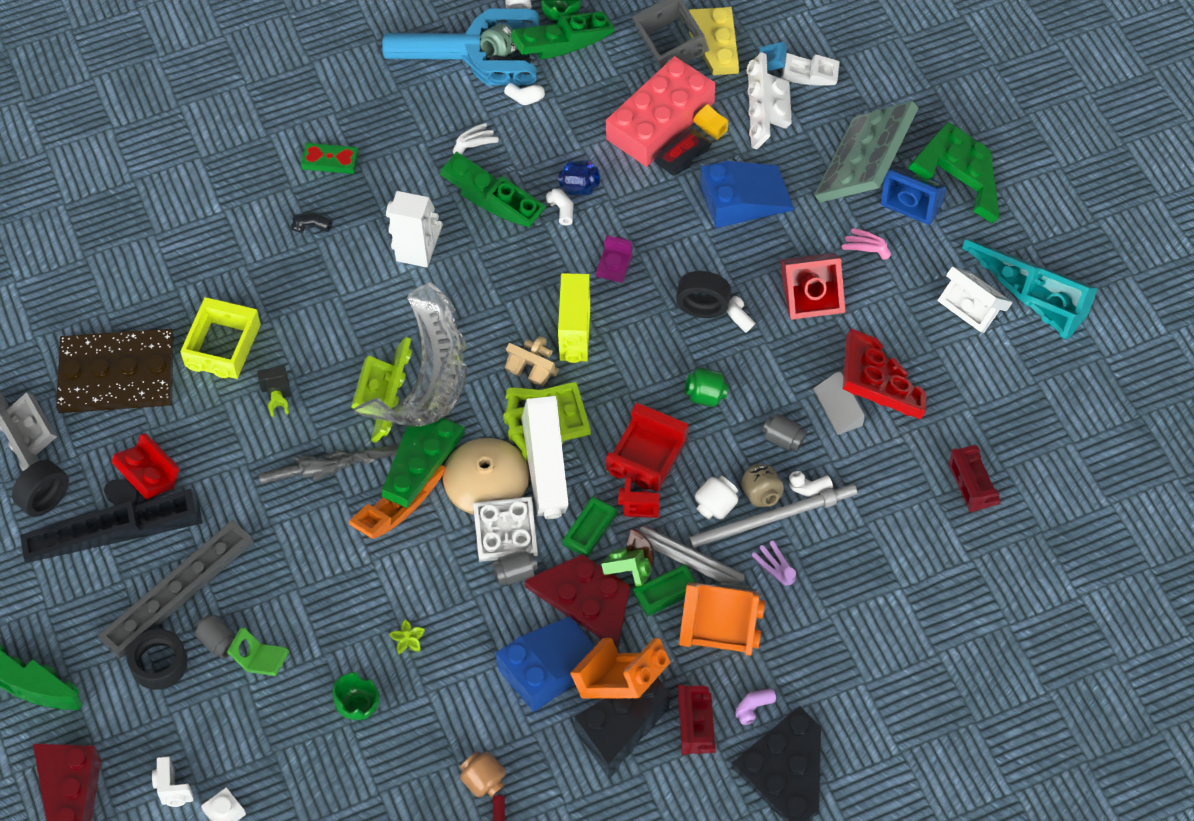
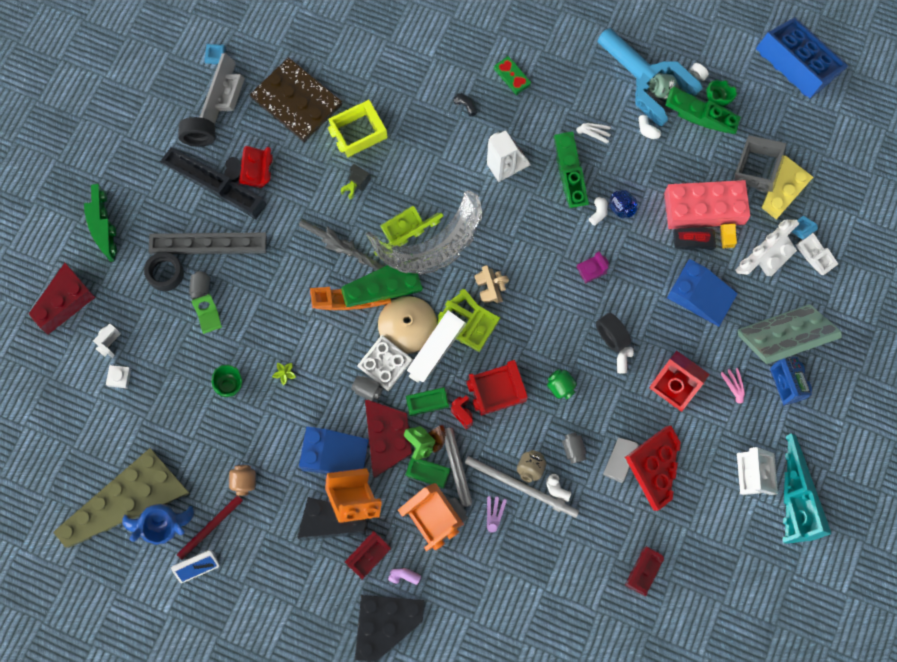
camera: 45 degrees right, 15 degrees up
neon yellow window [558,273,591,363] -> none
white head [695,476,738,520] -> none
green wing [908,122,999,224] -> none

